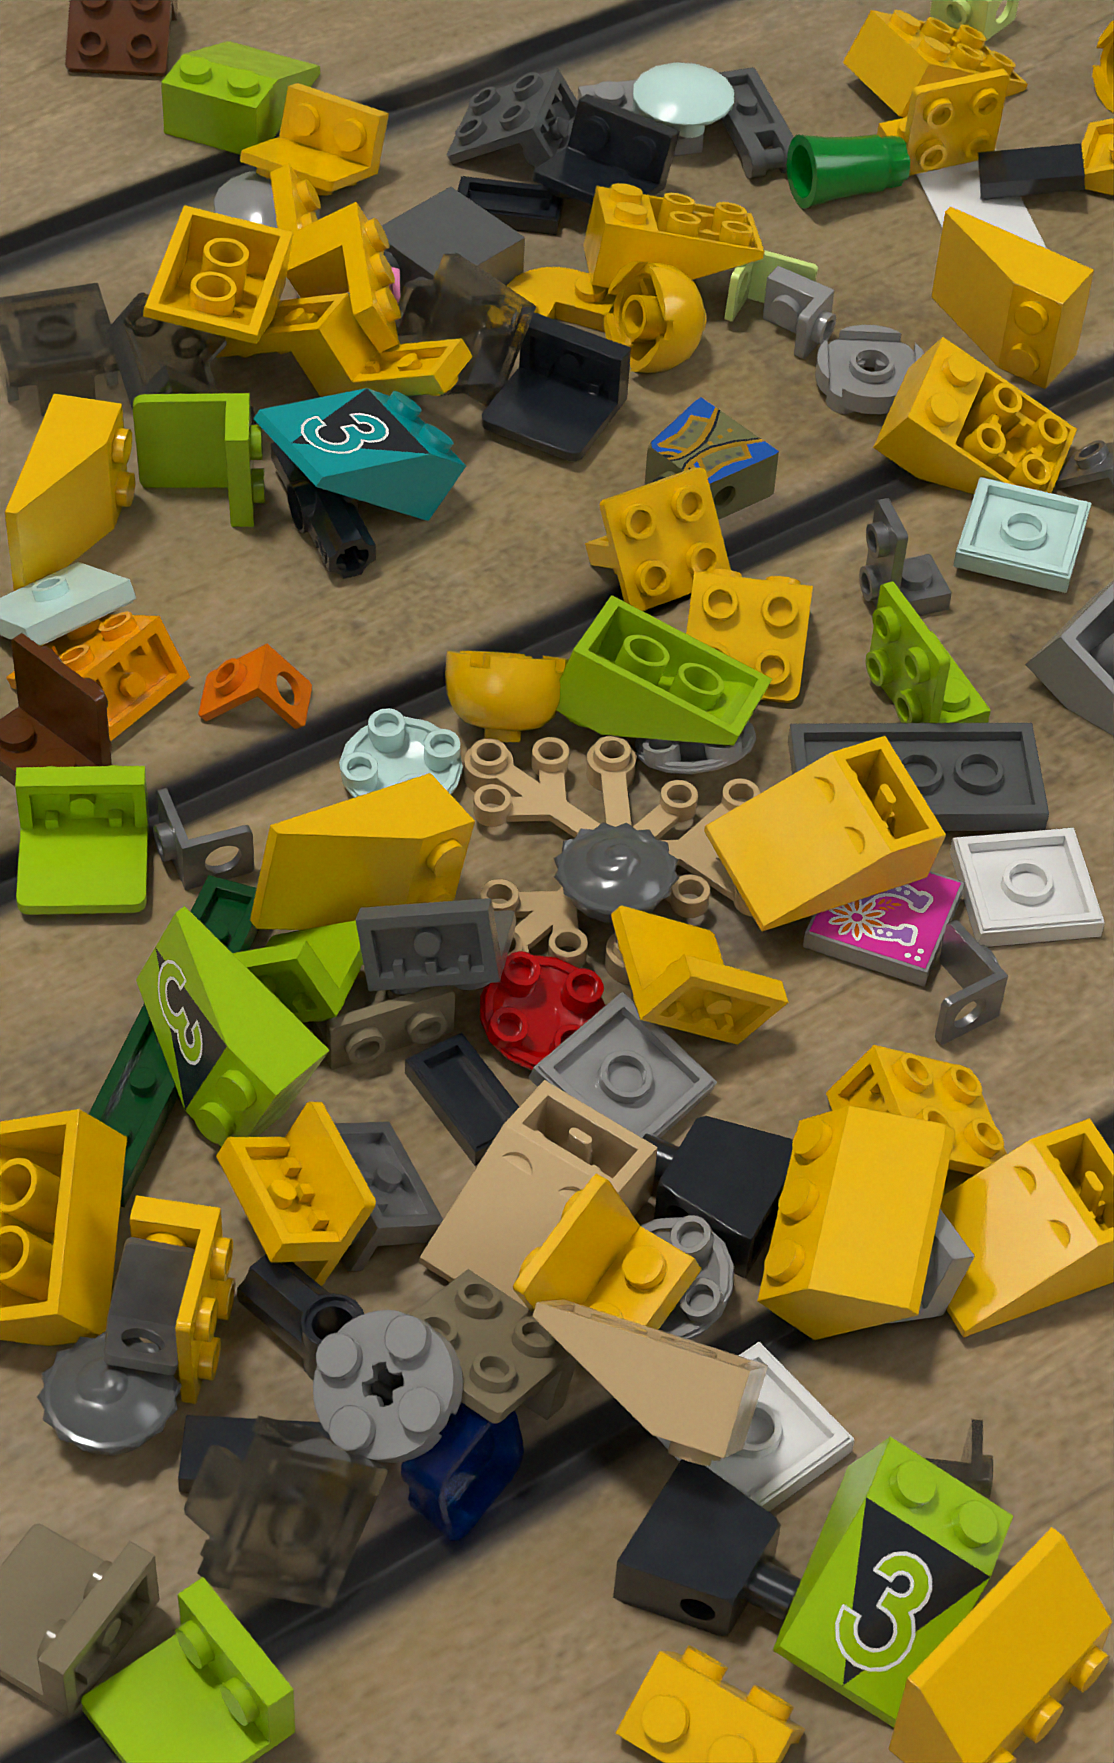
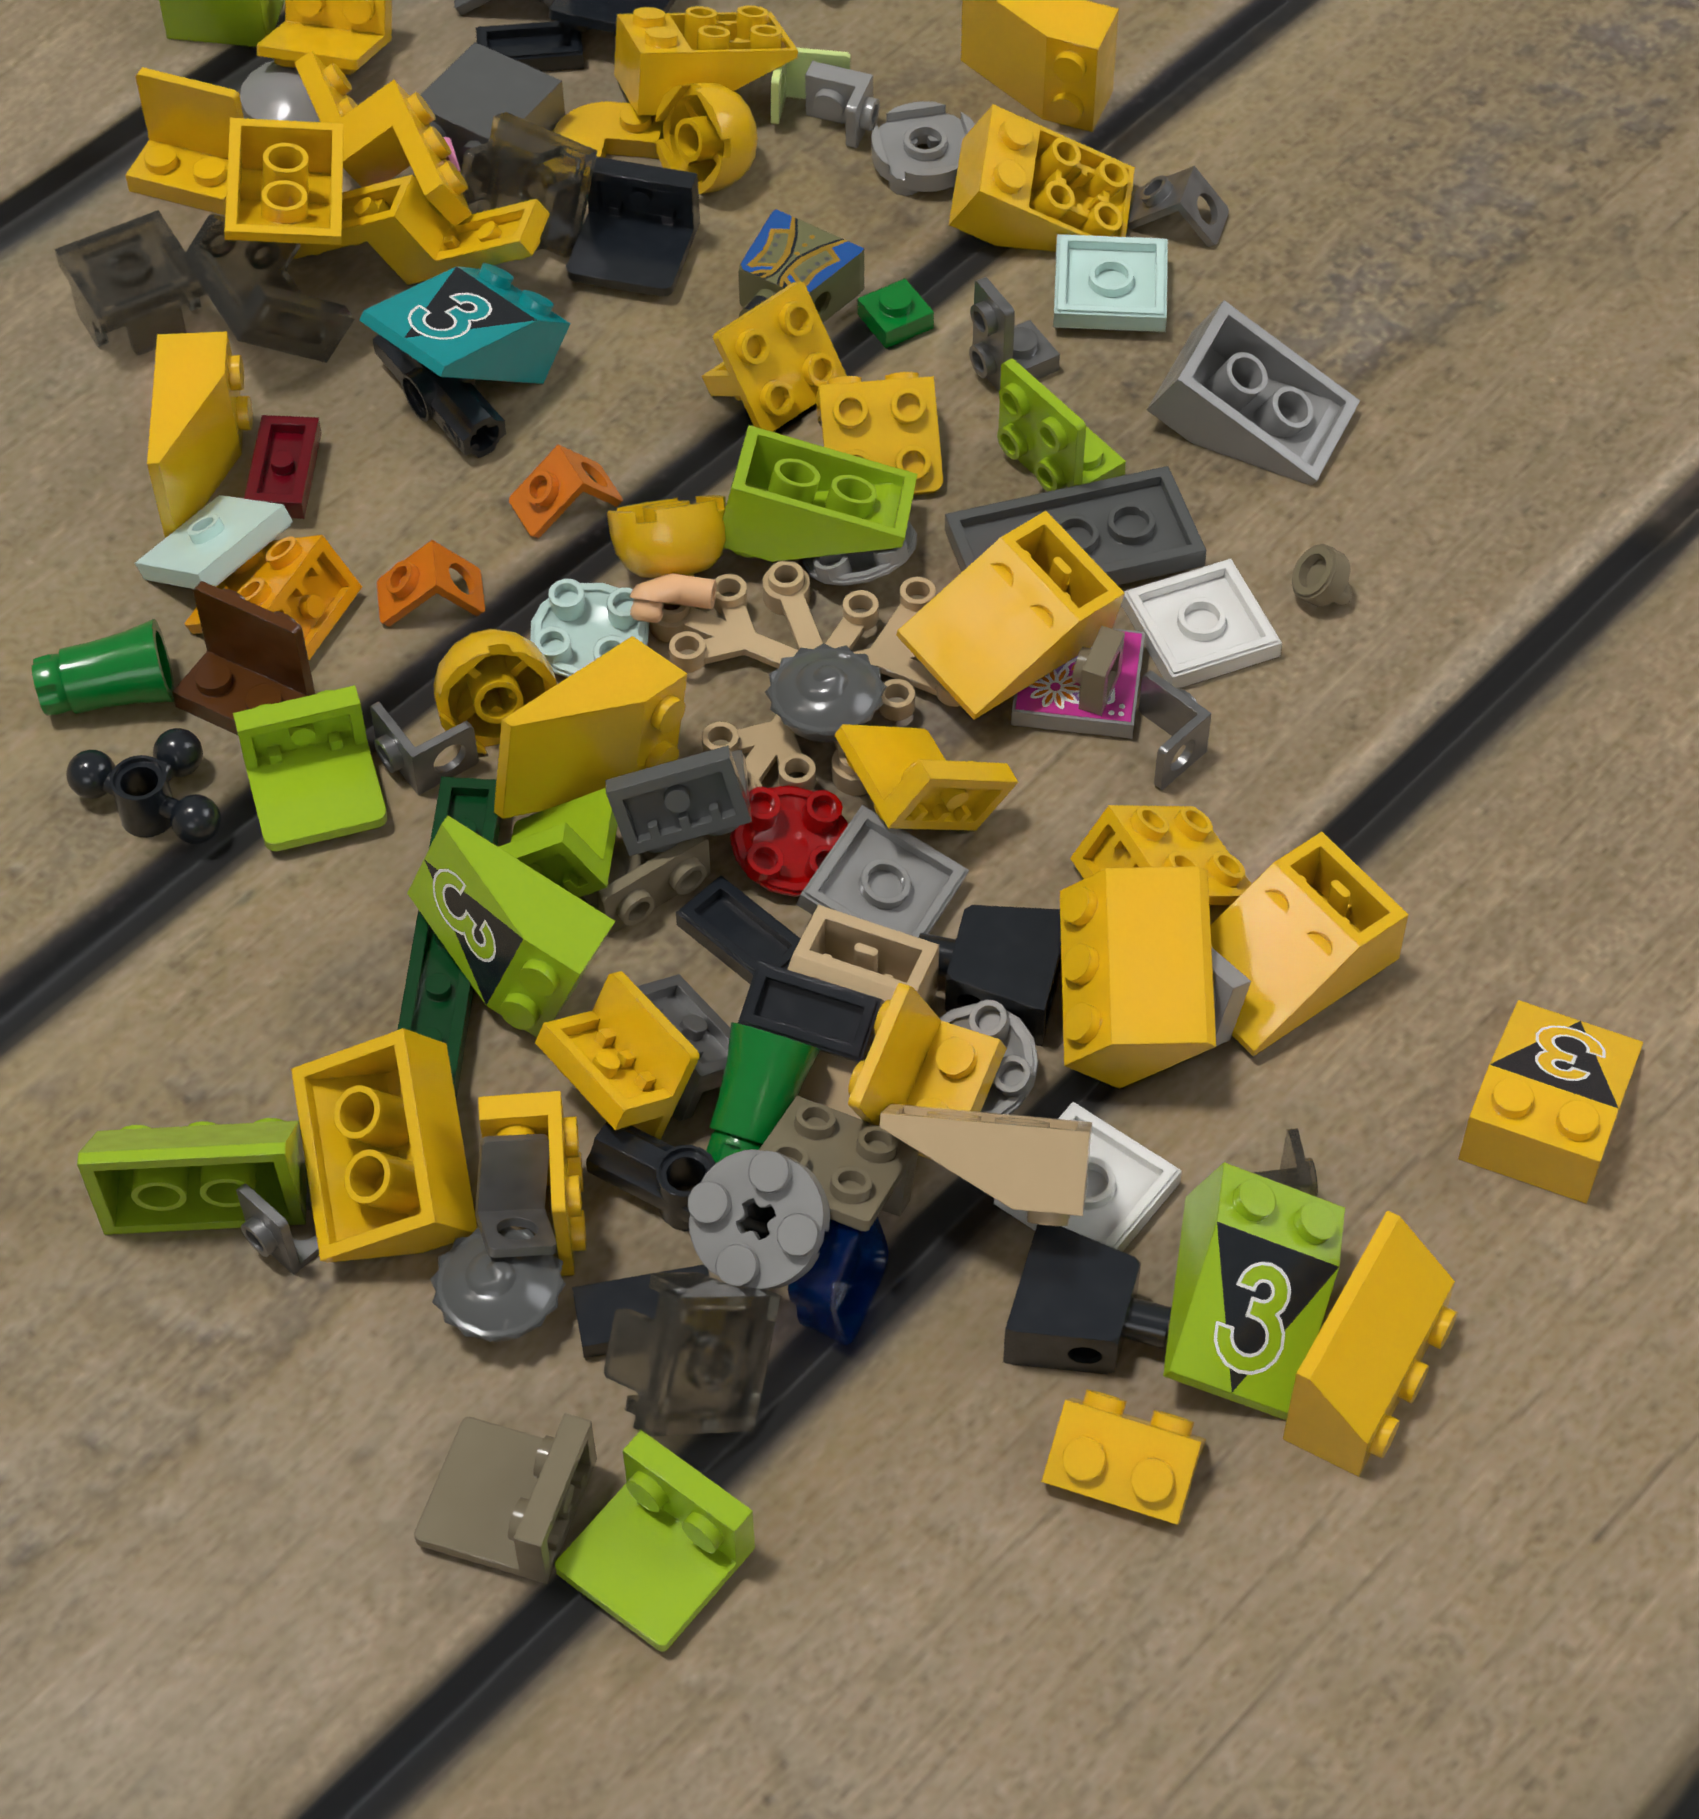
camera: 10 degrees left, 5 degrees up
lime bracket [133,393,265,527] -> none
none -> yellow bracket [125,67,244,215]
none -> dark red plate [244,415,322,519]
none -> yellow cylinder [434,629,557,754]
none -> orange bracket [509,444,623,538]
none -> light nougat arm [629,573,717,623]
none -> green plant [706,1022,820,1163]
none -> black tile [738,961,885,1063]
none -> green plate [857,278,934,349]
none -> dark tan plate [1072,626,1125,716]

